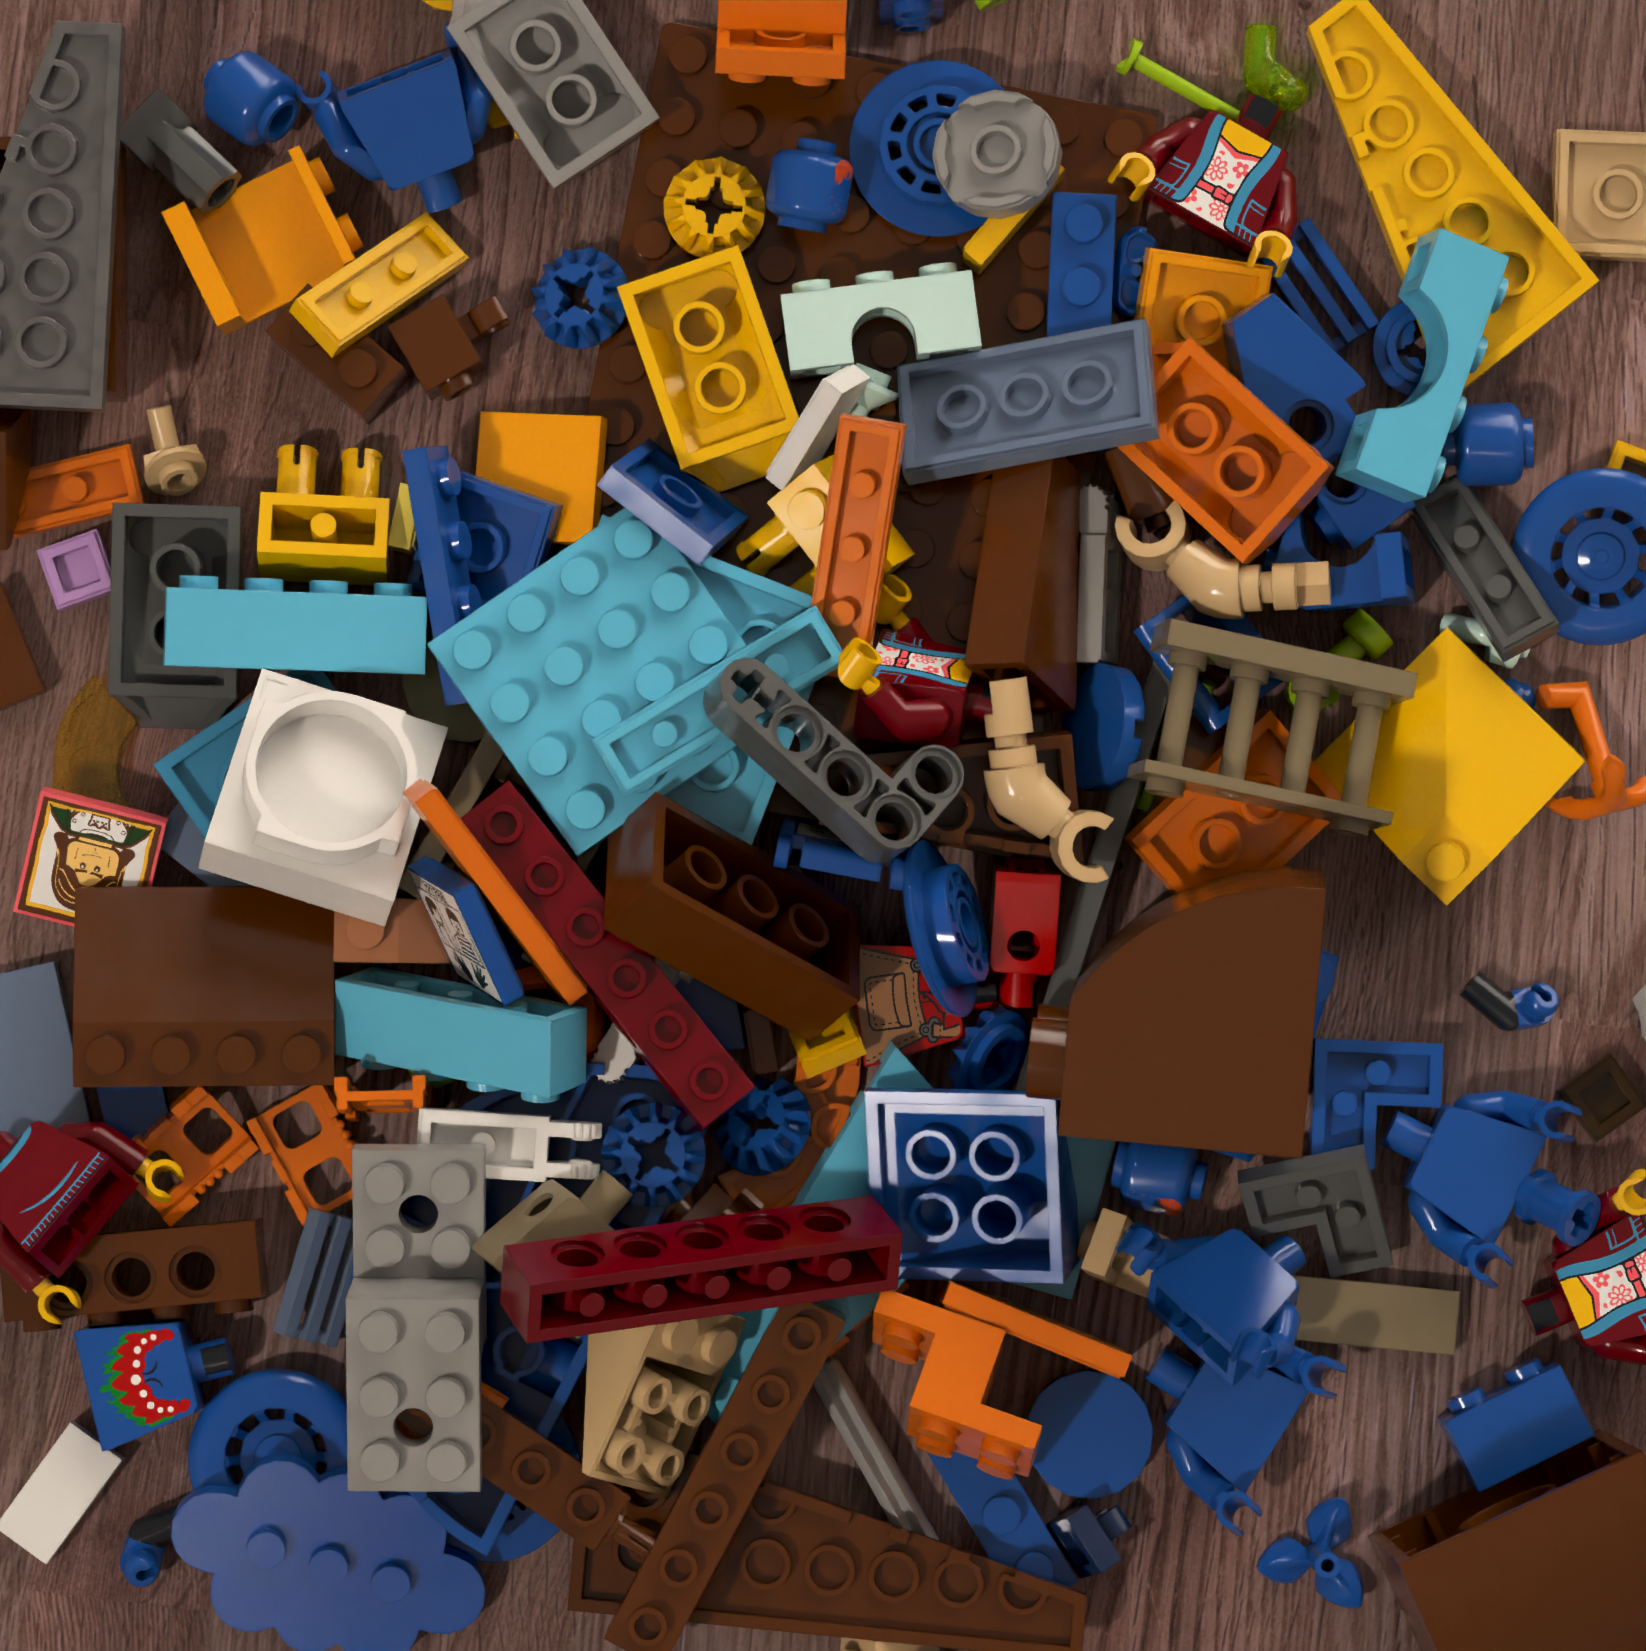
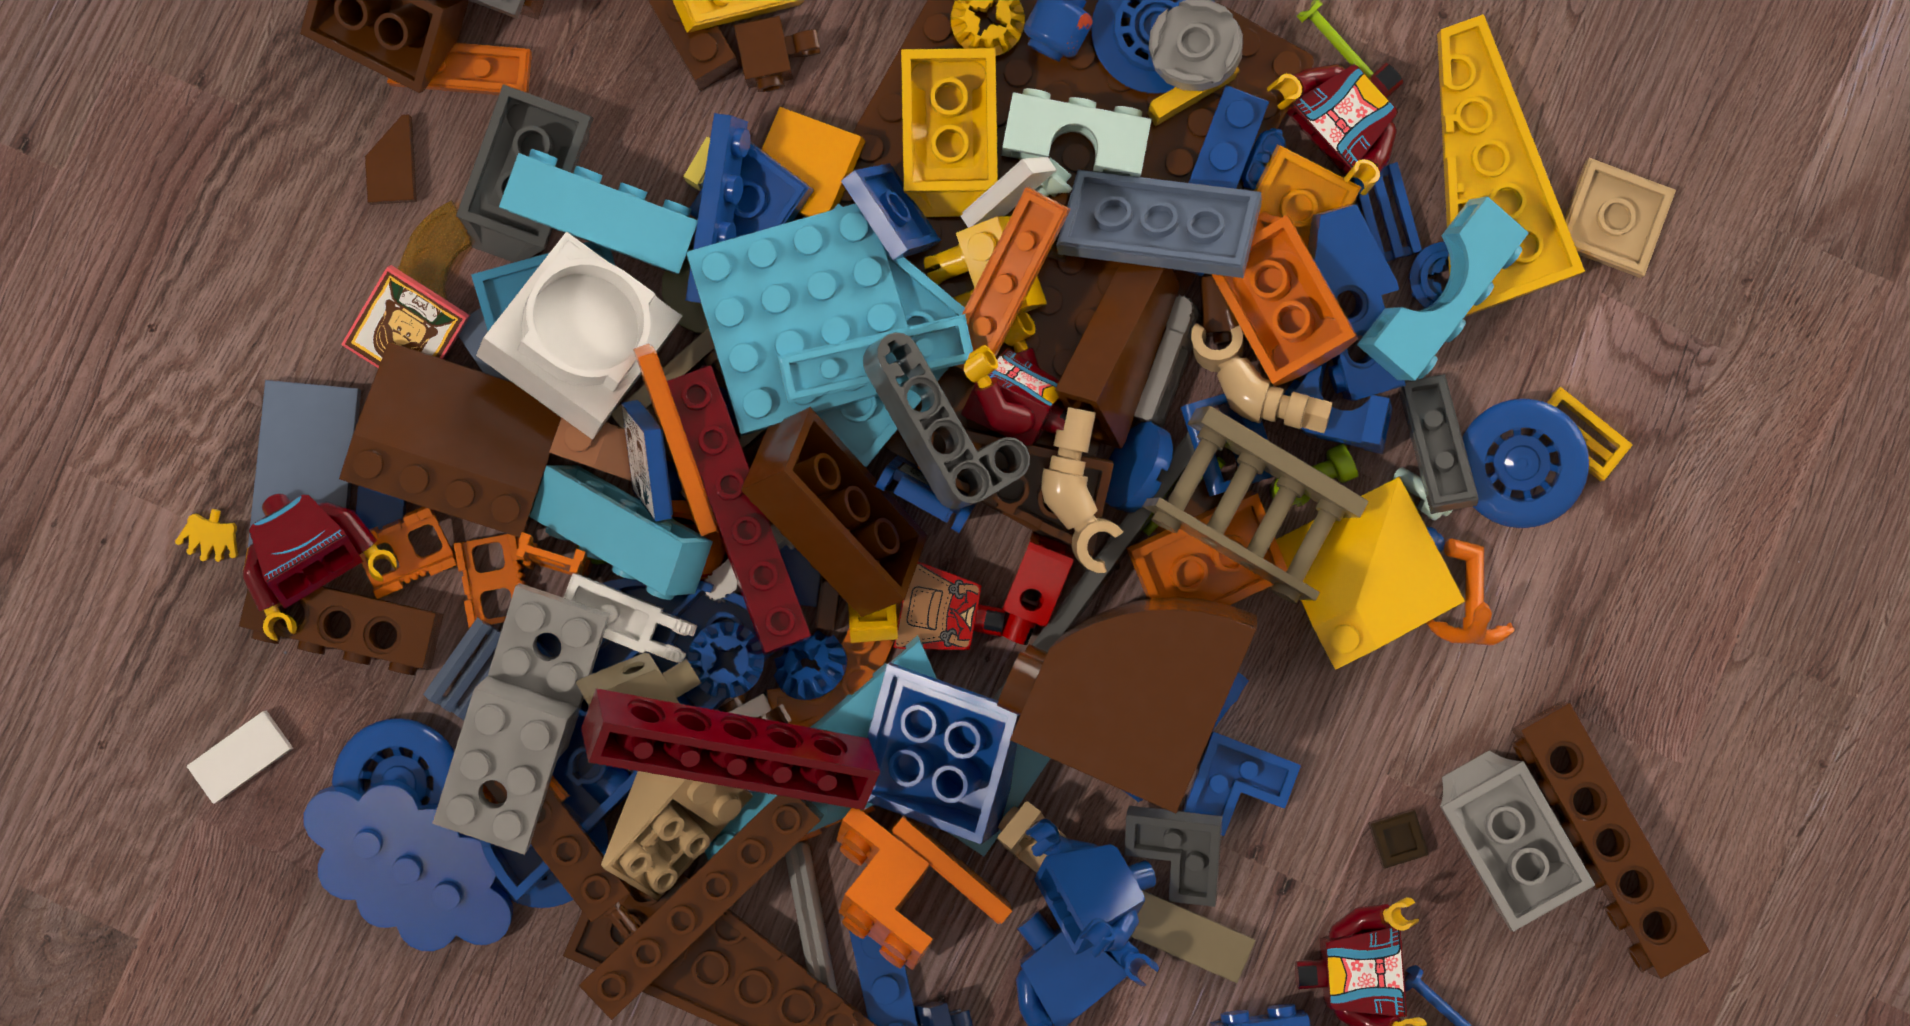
camera: 10 degrees right, 0 degrees up
lavender tile [36,529,111,612] -> none
blue torso [74,1319,235,1452] -> none
arm [120,1502,180,1587] -> none
tan plate [143,405,207,496] -> none
yellow brick [257,444,391,586] -> none
blue gear [531,246,628,349] -> none
blue wheel [903,840,990,1017] -> none
blue gear [948,1006,1029,1090] -> none
blue tile [1026,1369,1153,1499] -> none
blue head [1111,1142,1209,1216] -> none
clear neon green arm [1242,24,1308,111] -> none
blue torso [1381,1090,1582,1289] -> none
blue head [1442,402,1534,487] -> none
arm [1459,971,1559,1032] -> none
blue bush [1514,1168,1601,1247] -> none

